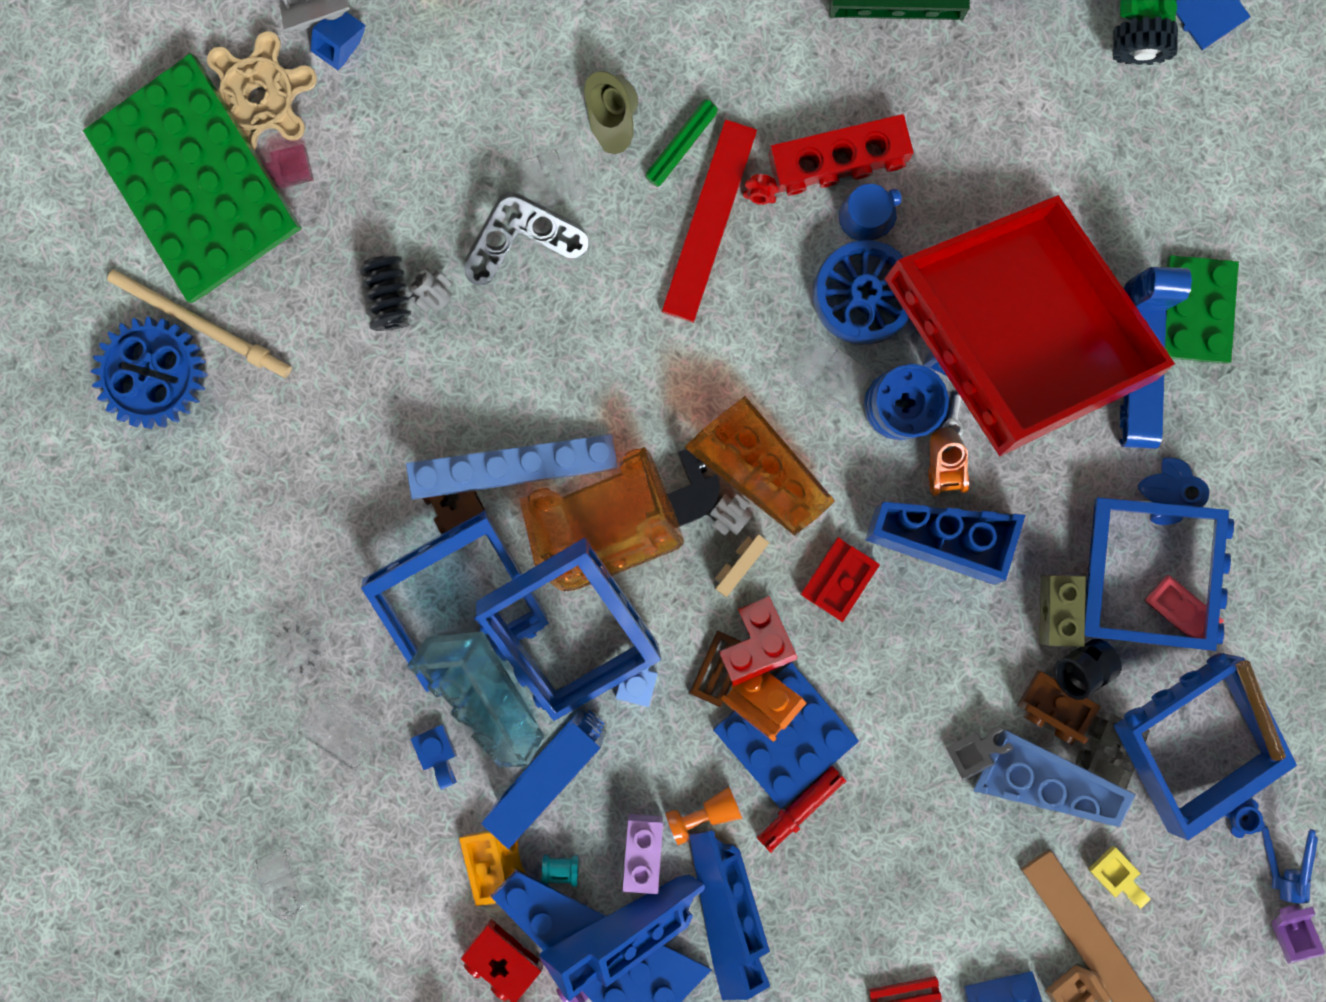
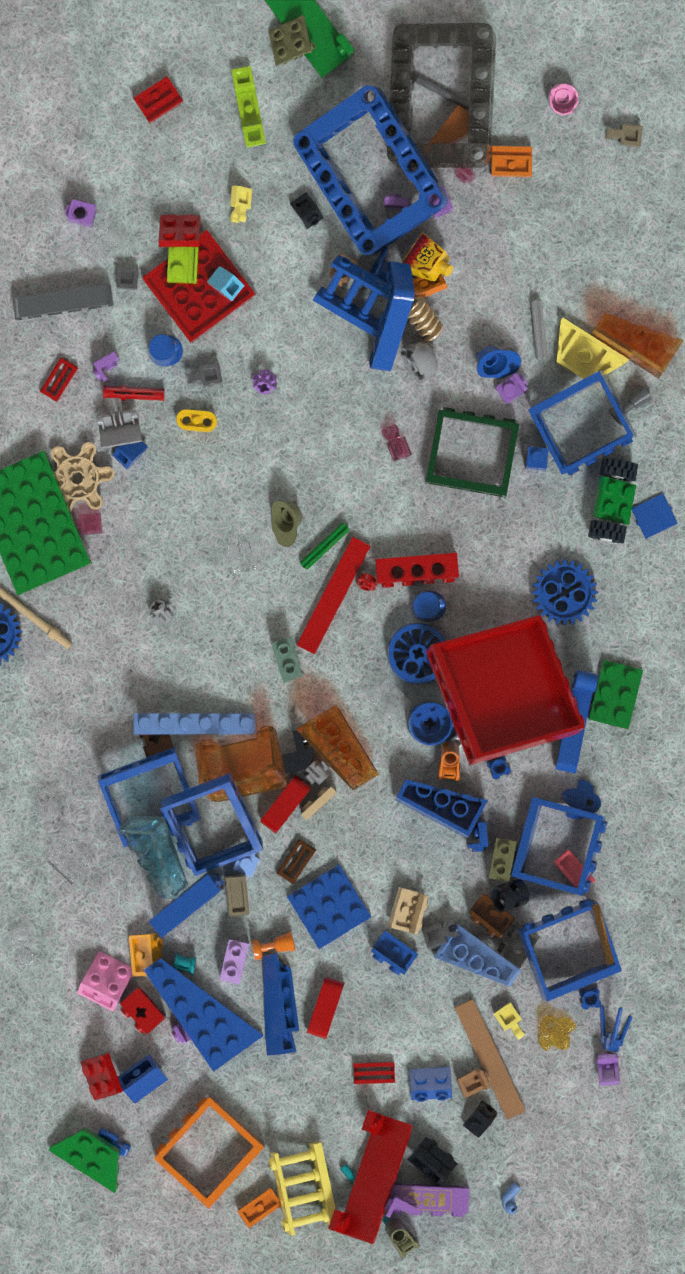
camera: 15 degrees right, 0 degrees up
black piece [360,256,412,331] -> none
blue plate [410,724,457,790] -> none
beam [464,192,588,285] -> none
blue wedge [540,874,705,1001] -> none
red plate [719,596,798,686] -> none
orange plate [721,672,806,742] -> none
red pin [756,766,847,853] -> none
red plate [800,537,880,622] -> none
none -> bright pink bracket [77,951,132,1012]
none -> dark tan tile [225,873,249,917]
none -> red beam [260,775,312,834]
none -> sand green brick [271,637,303,683]
none -> red beam [307,976,344,1039]
none -> blue bracket [371,930,418,976]
none -> tan bracket [387,887,428,935]
none -> blue bracket [467,822,488,852]
none -> blue plate [487,756,511,779]
none -> blue gear [531,559,598,626]
none -> clear yellow plate [538,1015,577,1051]

